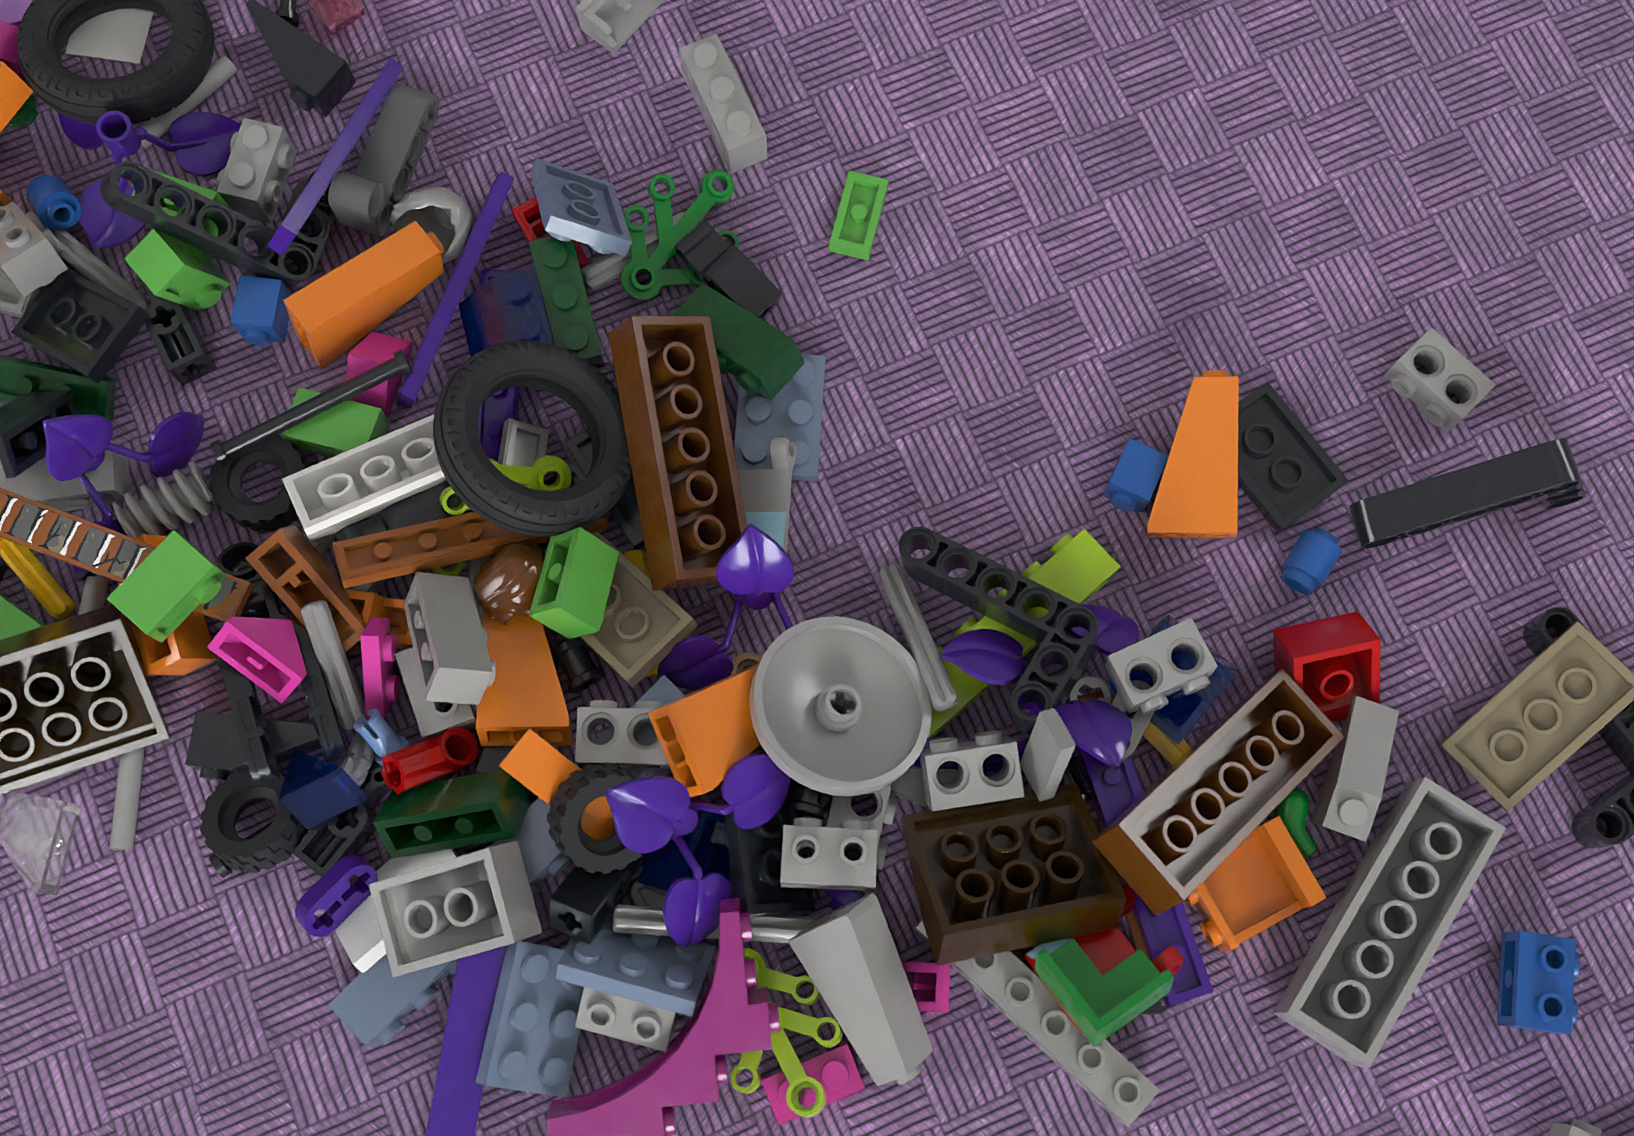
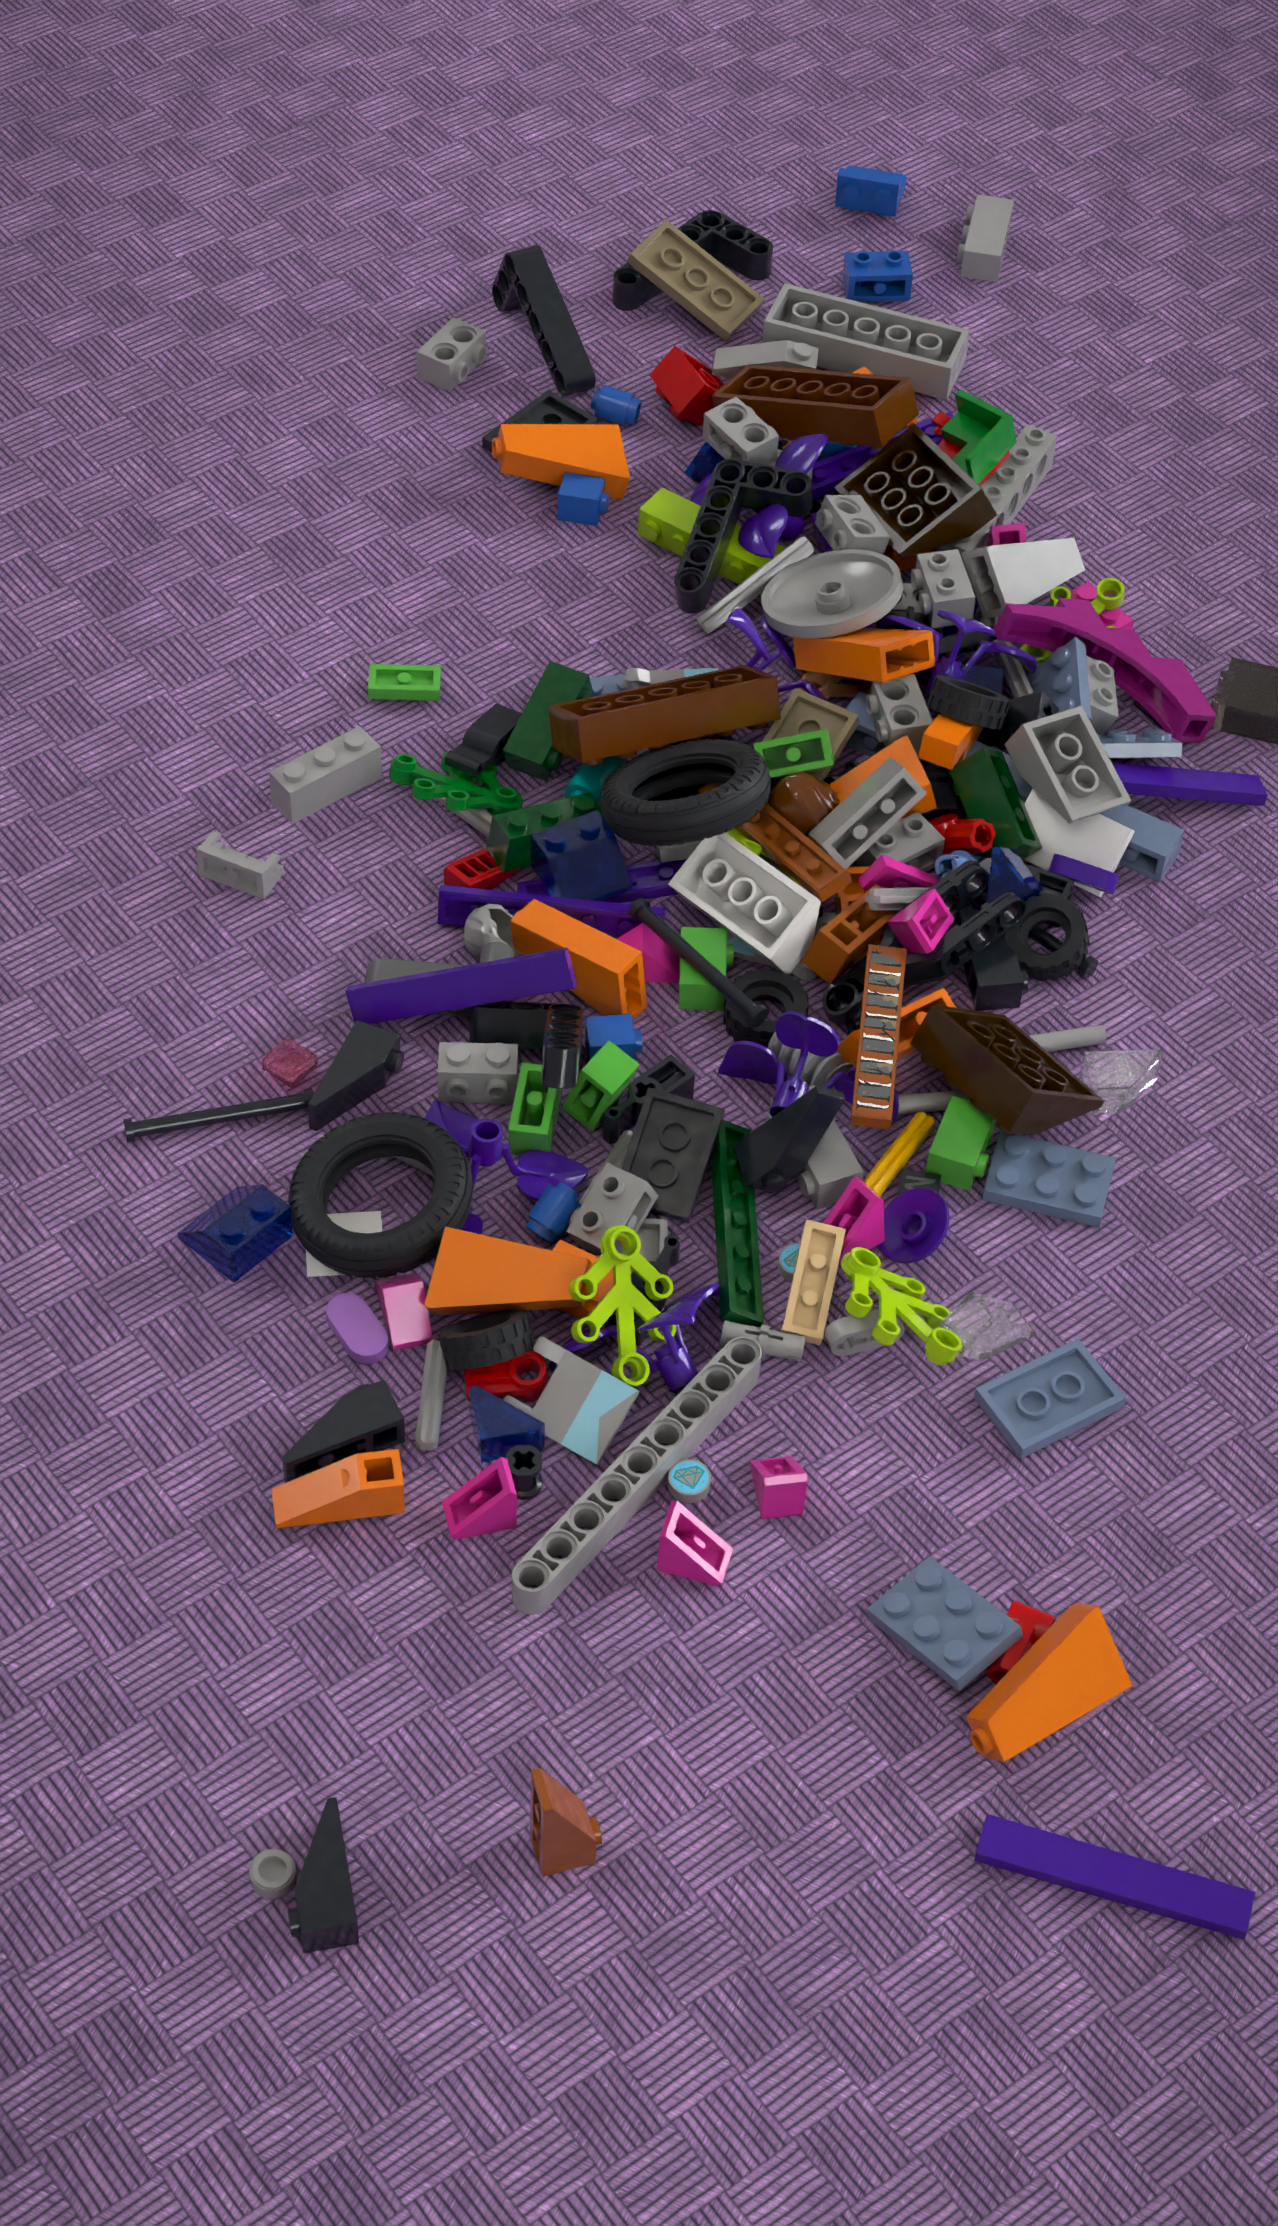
camera: 105 degrees left, 25 degrees down
bright green brick [107,530,227,643] -> none
sand blue plate [530,158,632,256] -> none
light grey tile [1020,708,1076,801] -> none

